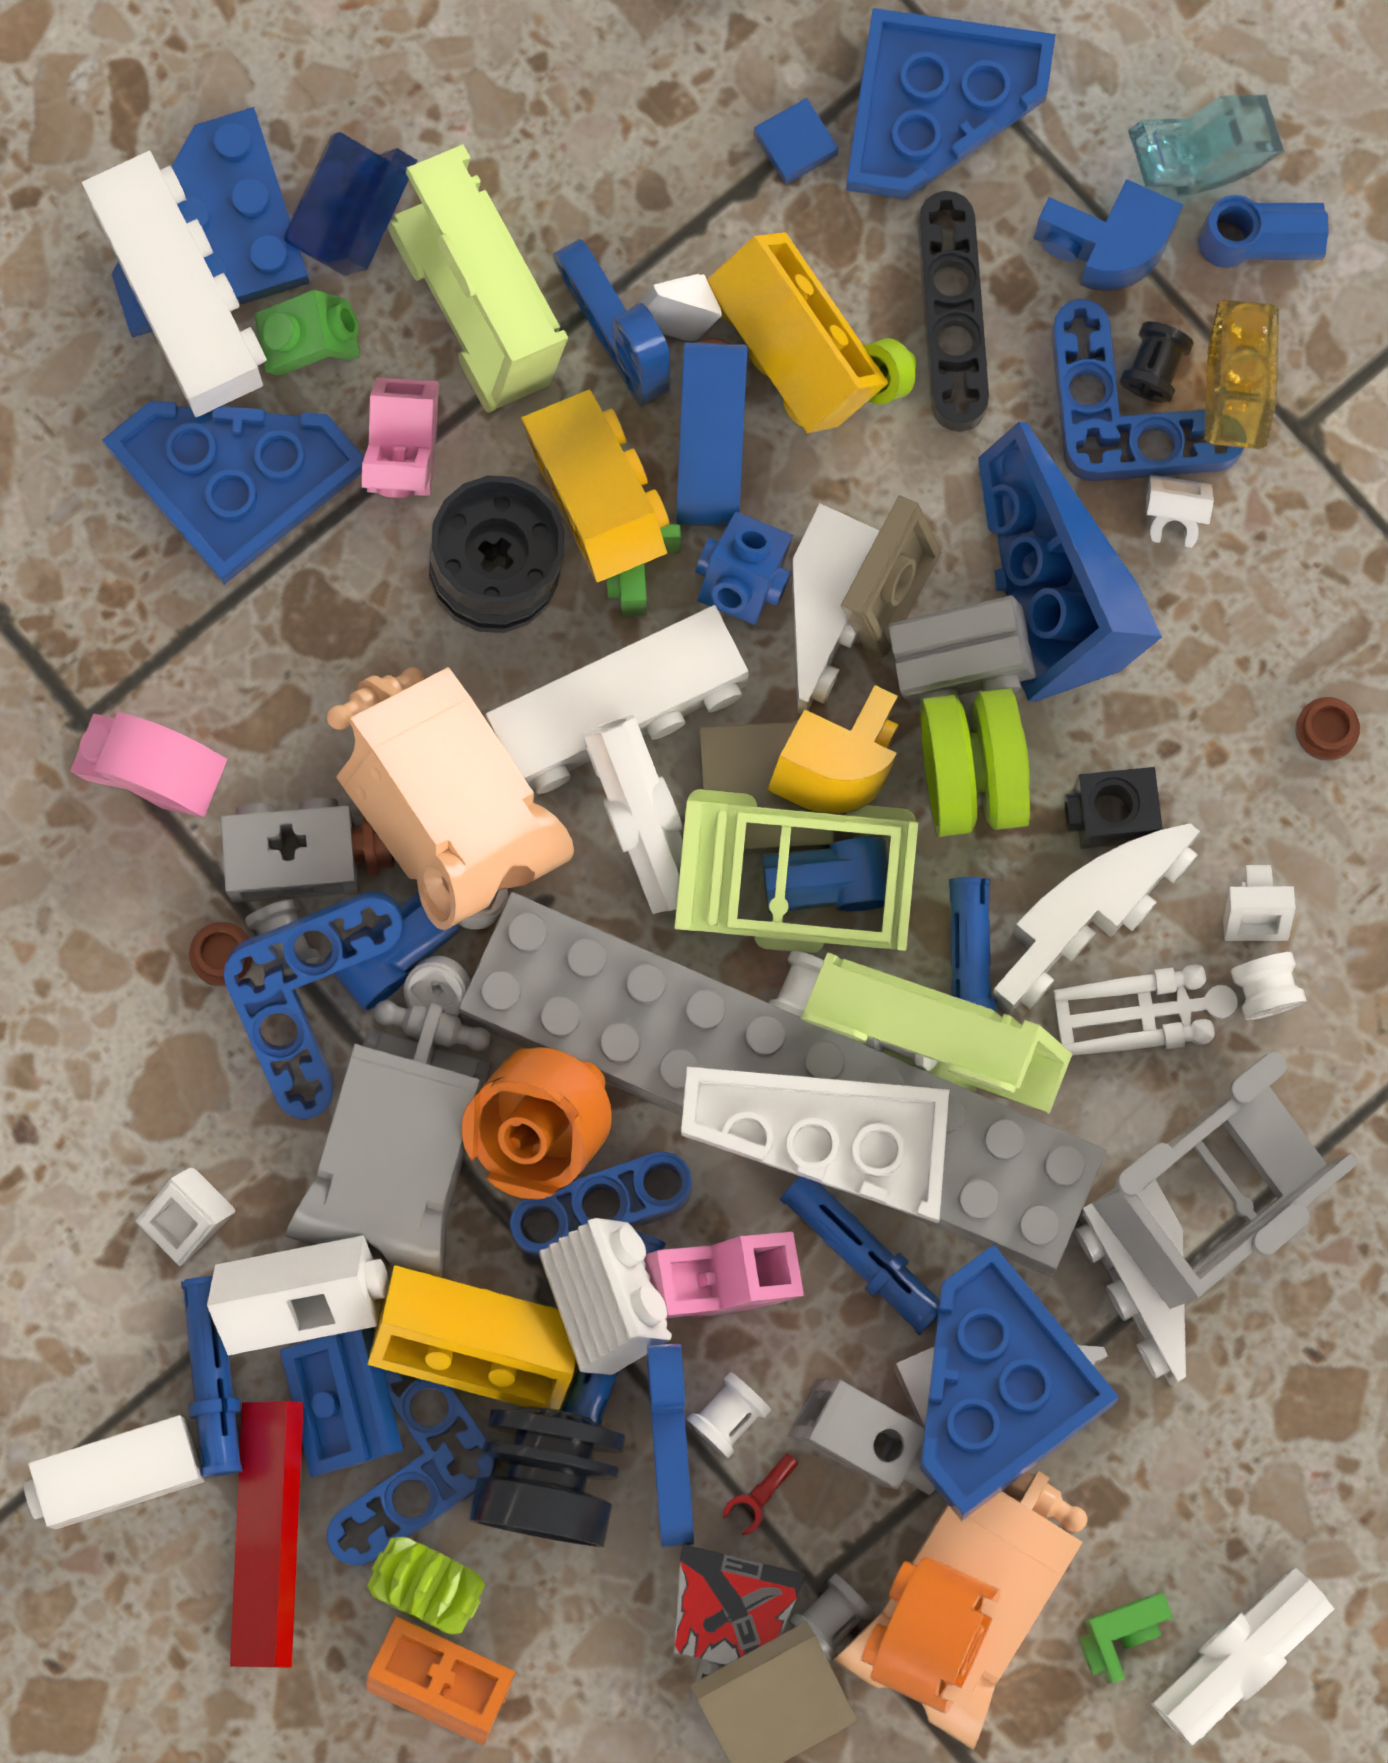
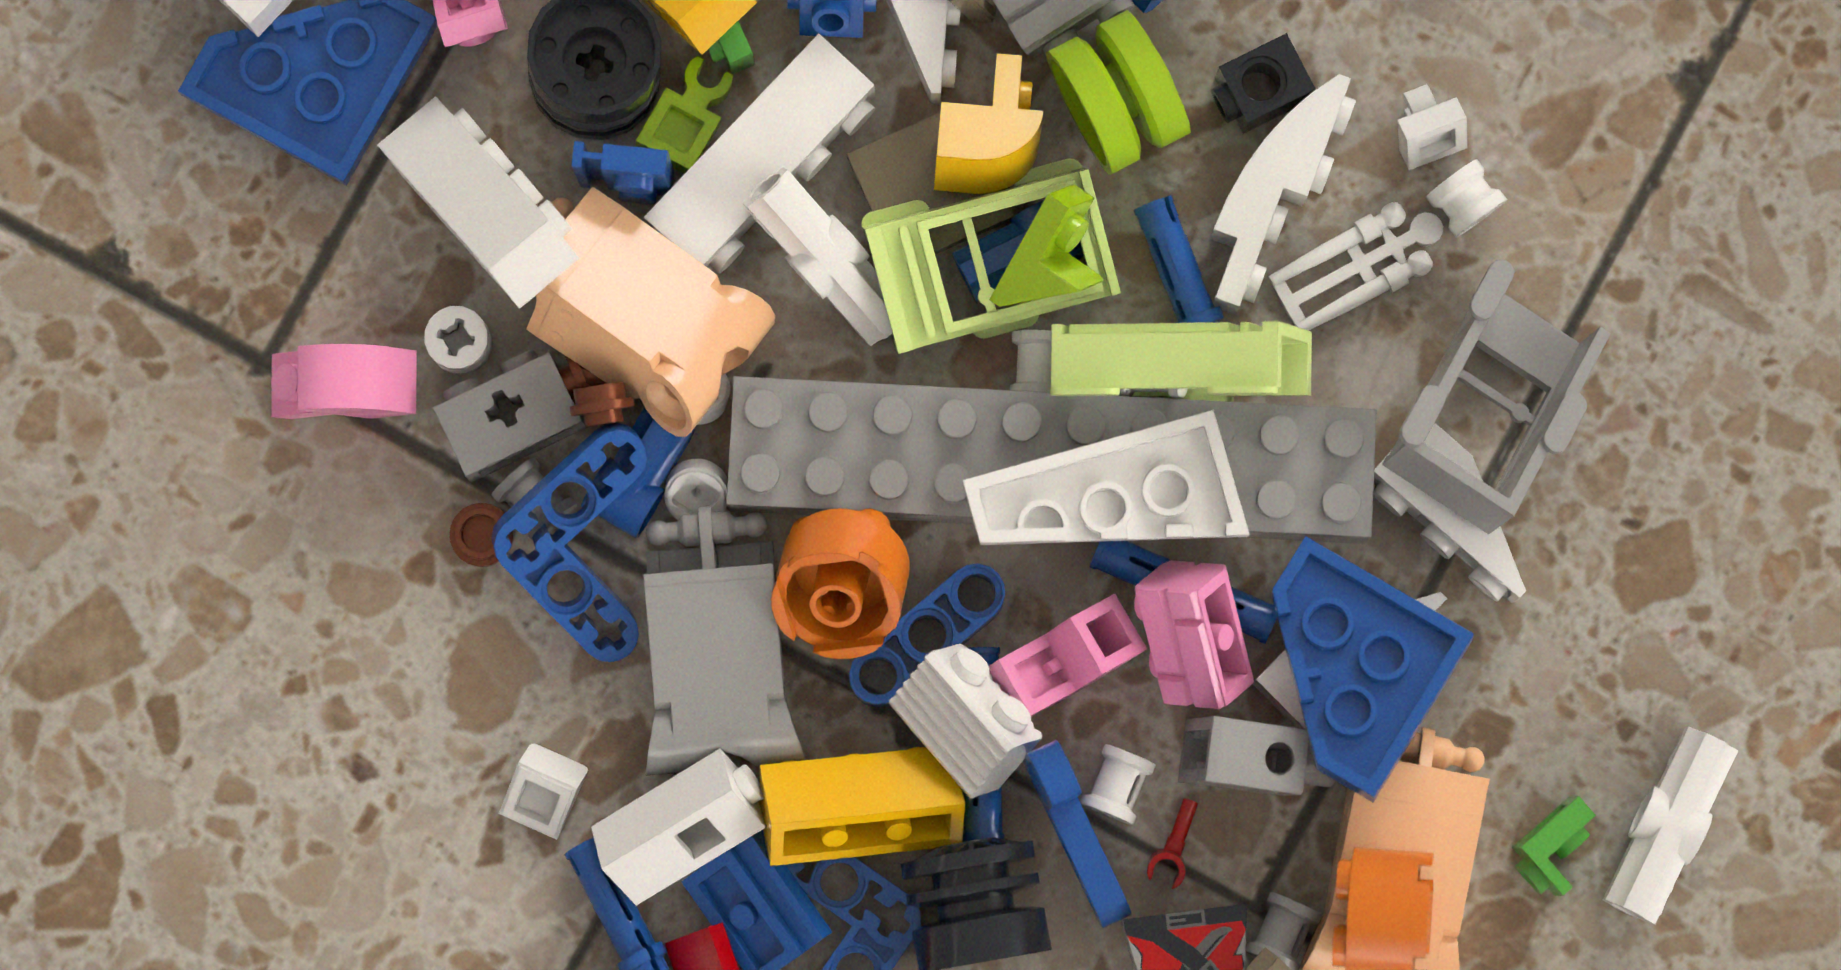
camera: 20 degrees left, 5 degrees up
none -> white brick [377,96,579,309]
none -> white wheel [424,306,492,375]
none -> copper plate [569,382,635,427]
none -> blue plate [571,141,674,204]
none -> lime plate [635,56,733,174]
none -> lime slope [989,184,1104,307]
none -> bright pink brick [1134,560,1254,709]

